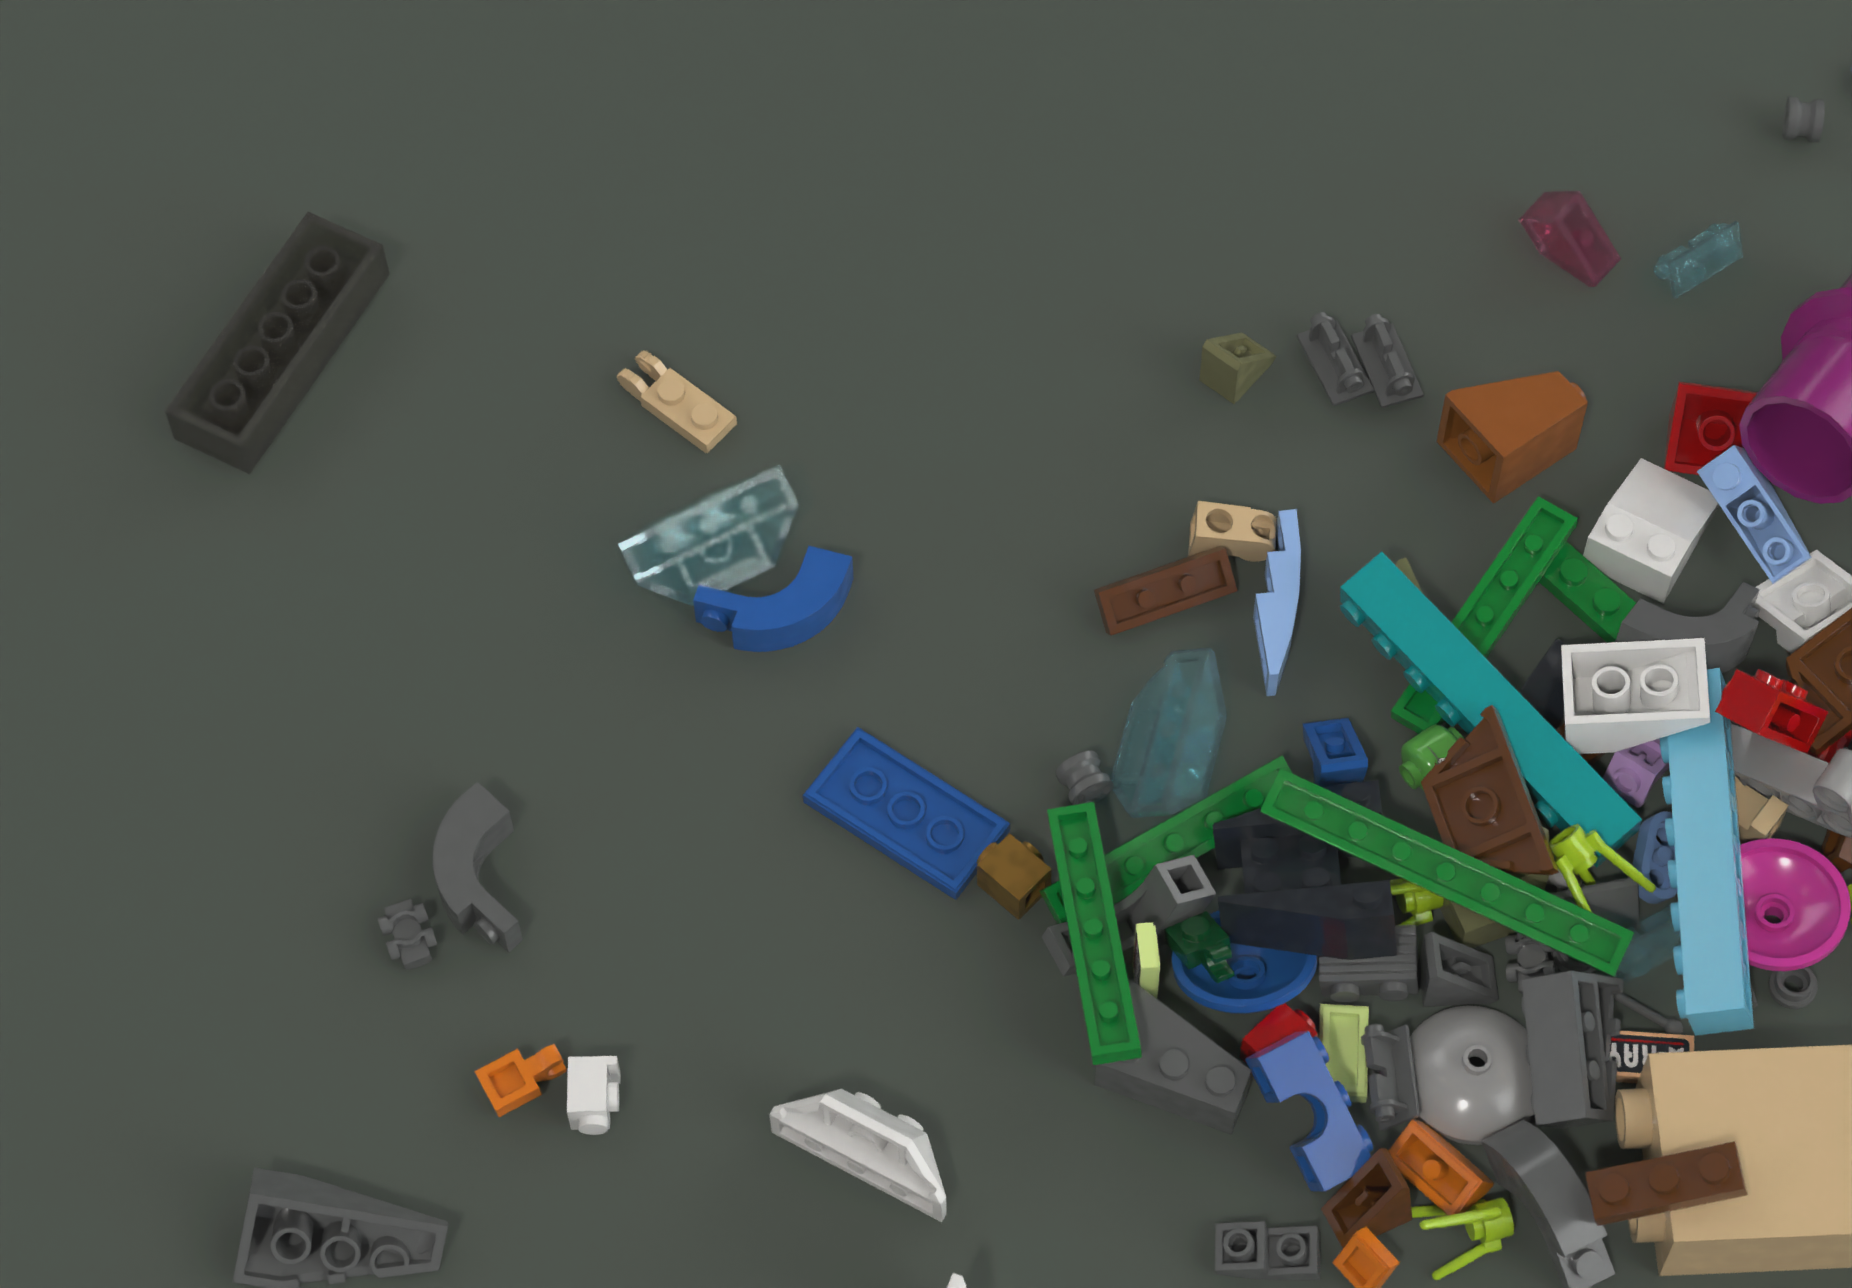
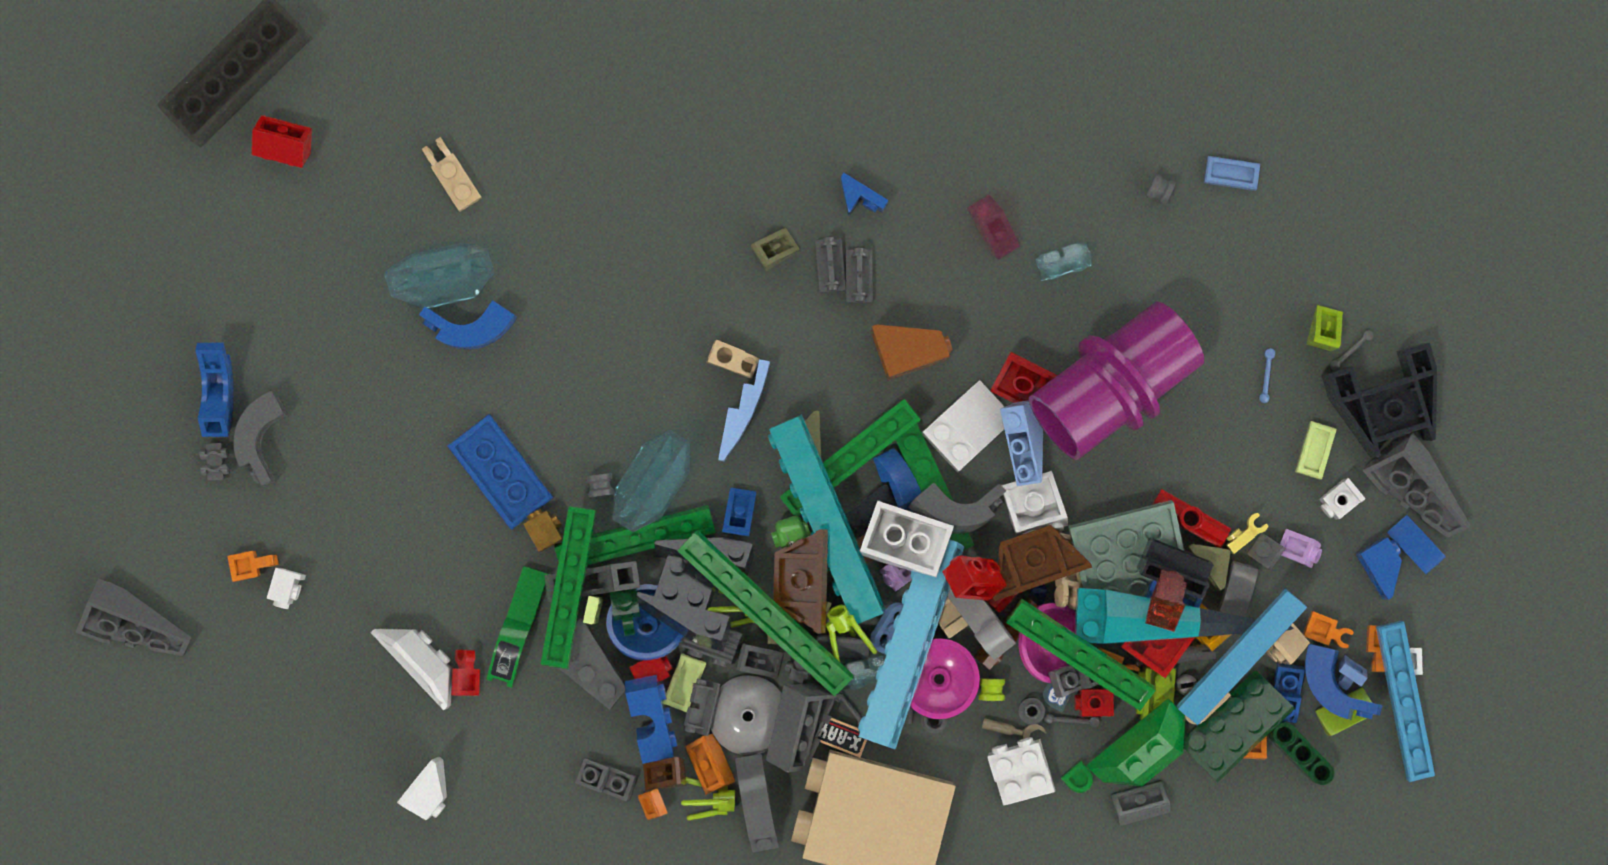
camera: 20 degrees right, 25 degrees up
reddish brown plate [1094,546,1238,636] -> none
reddish brown plate [1585,1141,1748,1226] -> none
none -> blue arch [195,343,233,437]
none -> red brick [251,115,312,168]
none -> red plate [451,650,480,696]
none -> green piece [486,566,549,688]
none -> blue slope [841,172,888,216]
none -> blue slope [873,448,921,506]

